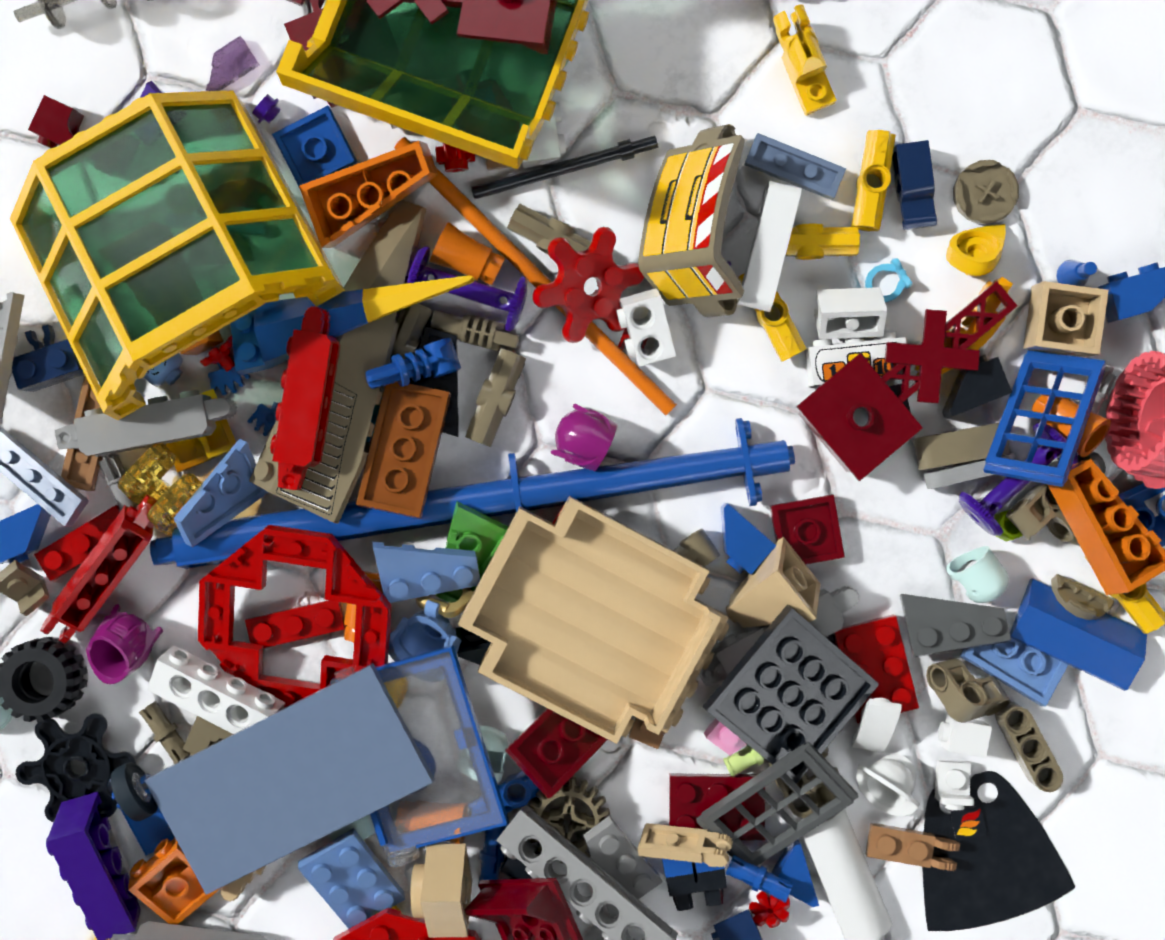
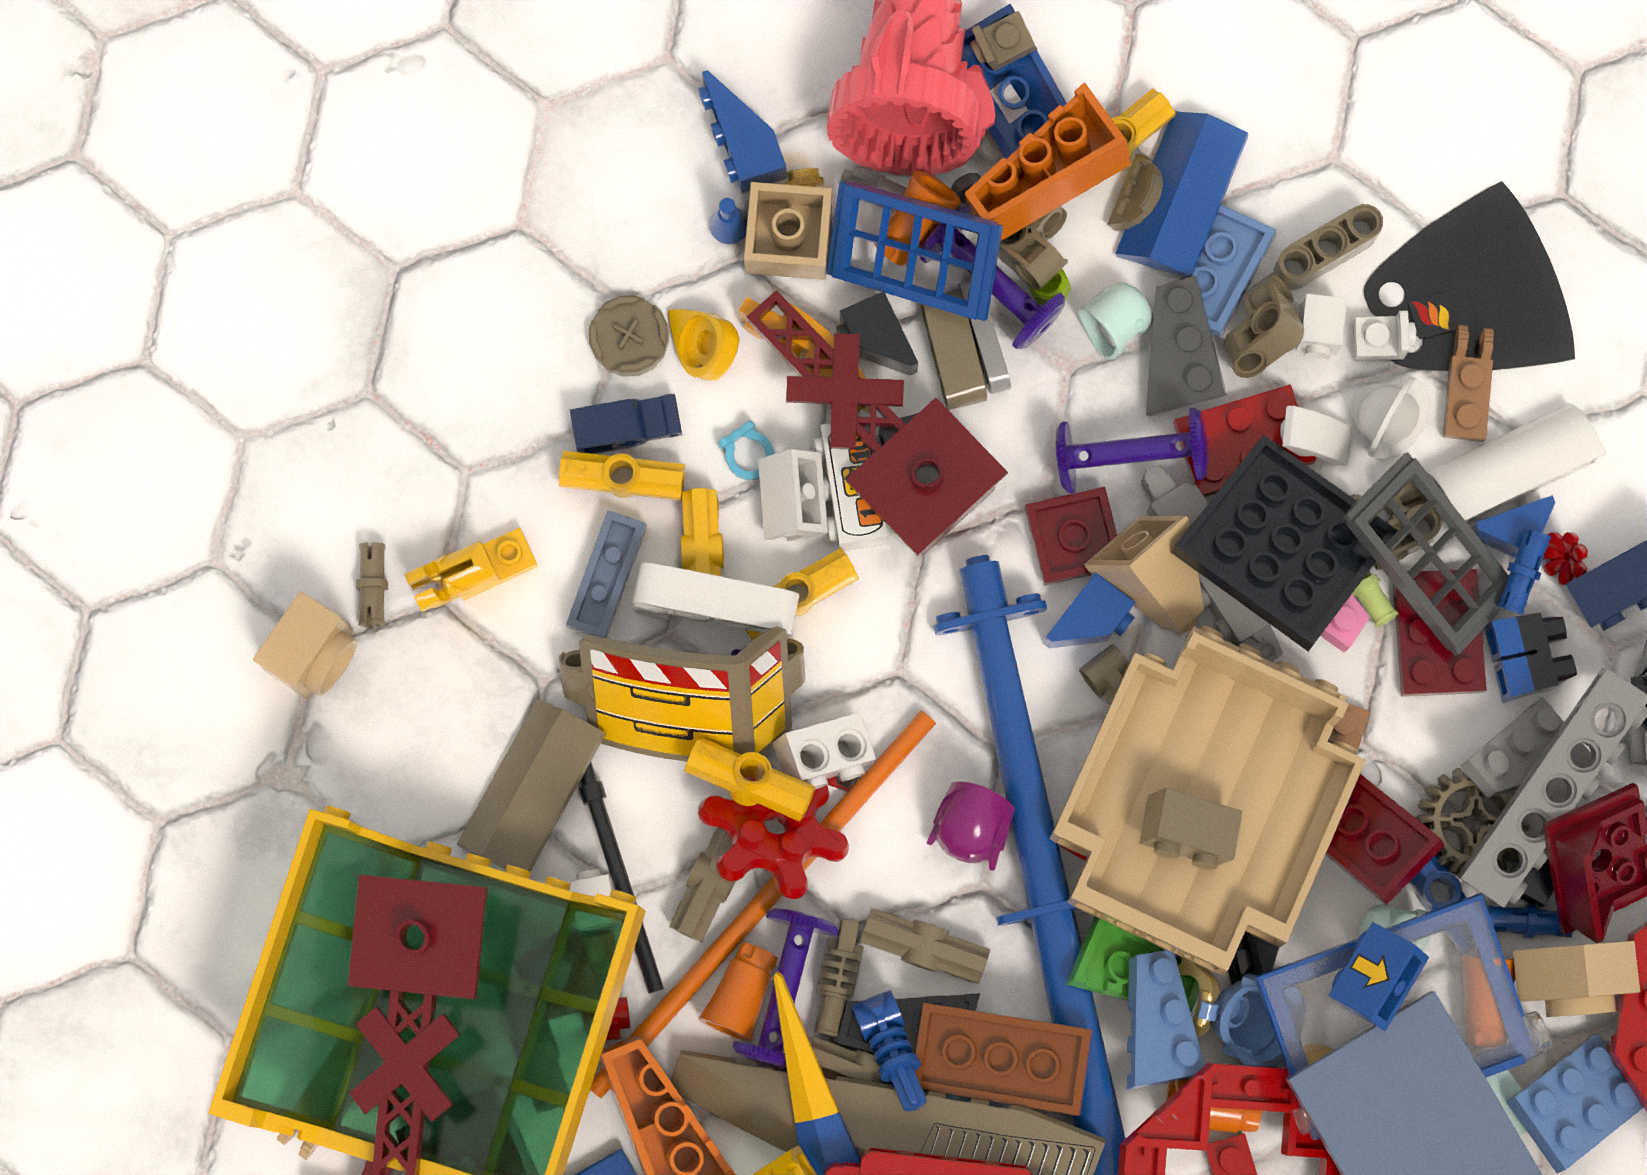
camera: 90 degrees left, 10 degrees down
tan hinge [638,823,733,868] -> none
none -> dark tan slope [457,699,606,872]
none -> yellow piece [684,737,816,821]
none -> clear yellow plate [784,168,825,187]
none -> dark purple hose [1055,408,1209,493]
none -> dark tan brick [1139,788,1242,869]
none -> blue brick [1328,922,1430,1031]

